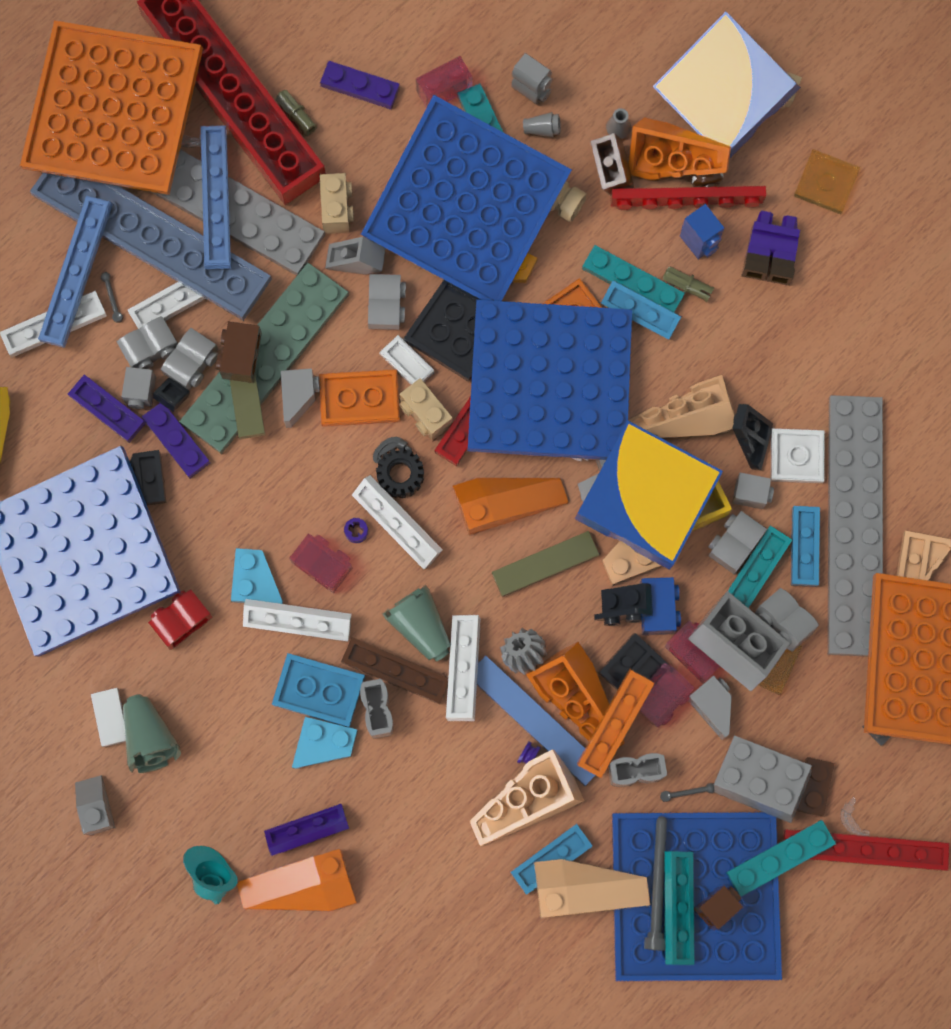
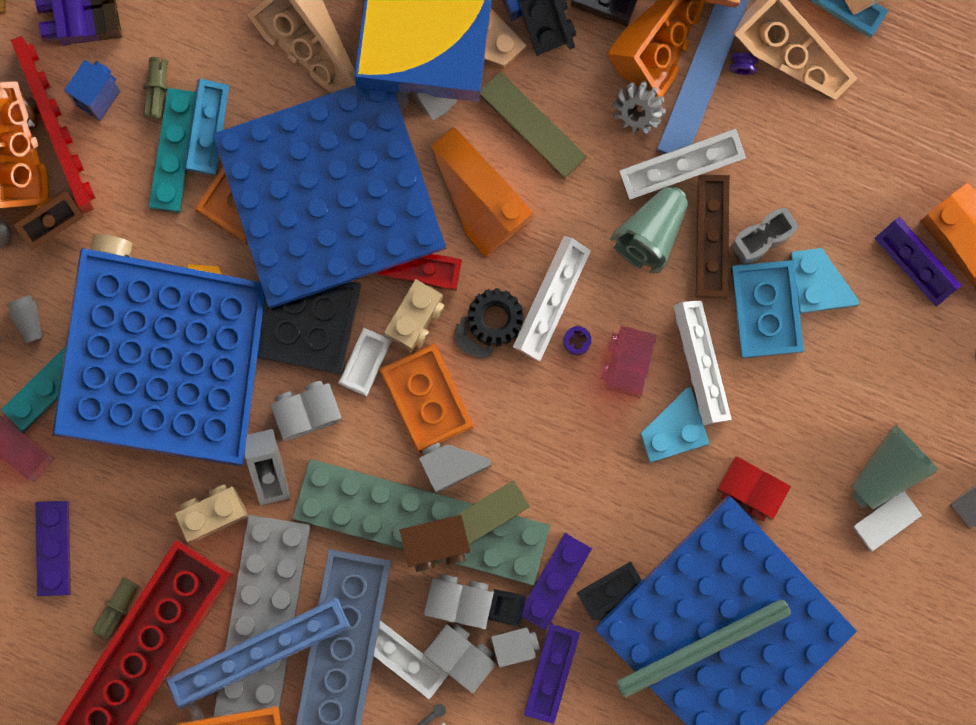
camera: 115 degrees left, 5 degrees up
none -> sand green axle [616,600,791,697]

